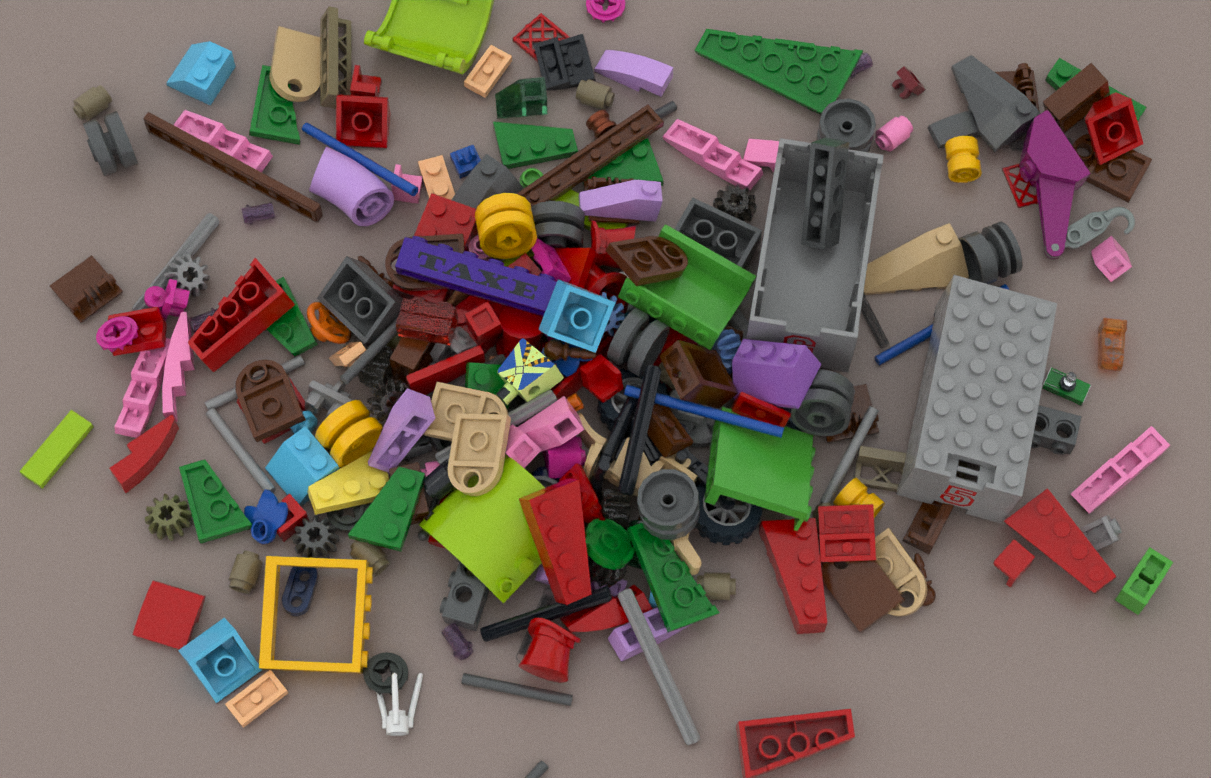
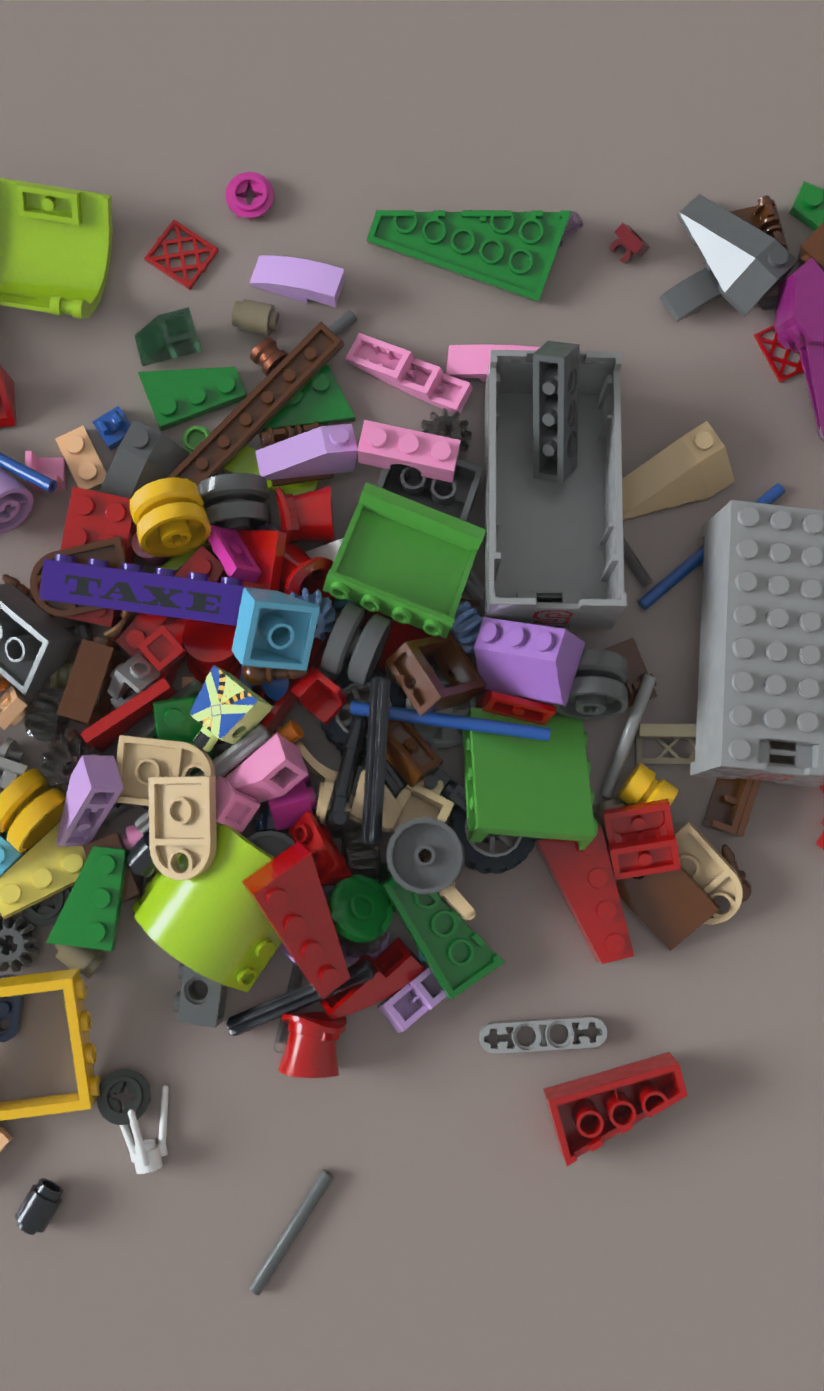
camera: 10 degrees left, 15 degrees up
dark grey bar [340,303,418,385] -> none
clear red brick [396,297,458,346] -> none
clear purple pin [441,623,474,660] -> none
dark grey bar [461,673,573,706] -> none
light nougat plate [464,45,512,98] -> none
black slope [533,34,596,91] -> none
reddish brown tile [606,236,688,286] -> none
light grey axle [618,588,700,745] -> none
dark tan brick [697,572,736,600] -> none
dark grey wheel [816,98,876,152] -> none
bright pink brick [875,116,913,152] -> none
yellow wheel [945,136,982,183] -> none
dark grey wheel [958,221,1023,284] -> none
none -> black brick [15,1179,63,1235]
none -> bright pink arch [357,420,461,483]
none -> light grey beam [478,1015,608,1054]

